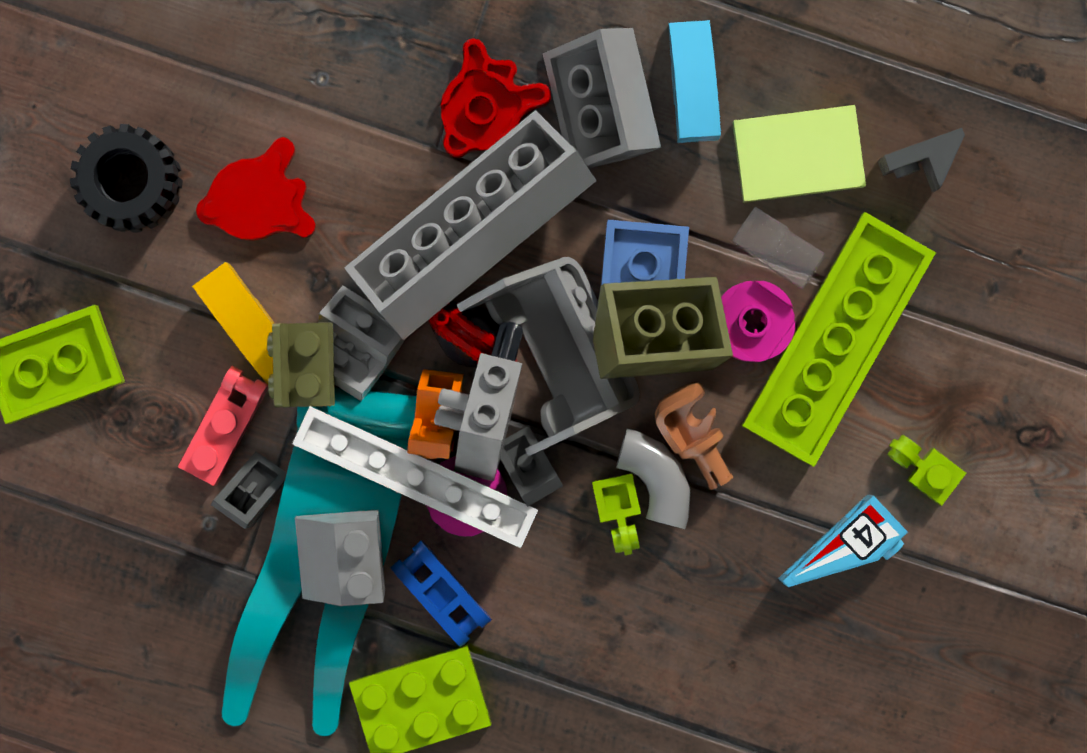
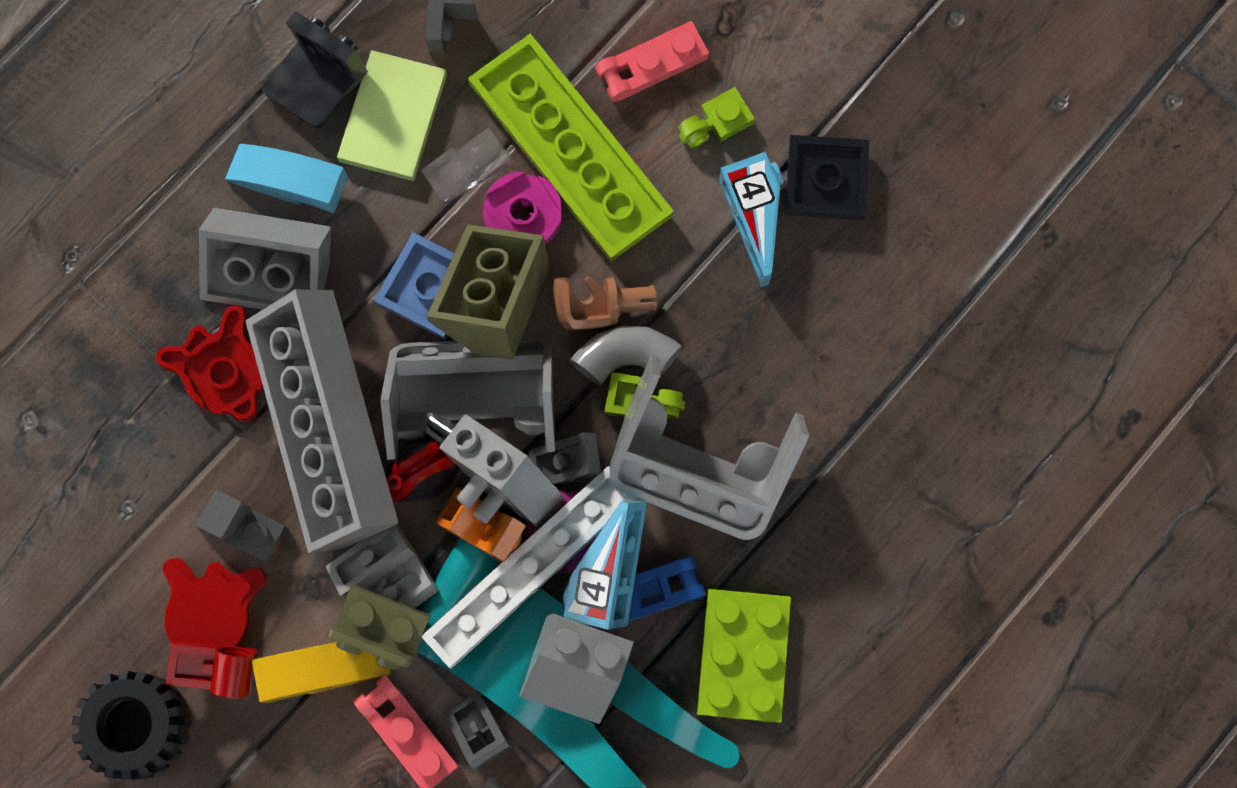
camera: 65 degrees left, 10 degrees down
none -> red plate [165,639,257,698]
none -> dark grey slope [195,490,288,564]
none -> black bracket [262,11,368,129]
none -> medium azure slope [563,501,647,630]
none -> coral plate [594,21,709,102]
none -> light grey windscreen [610,354,809,540]
none -> black plate [785,135,869,220]

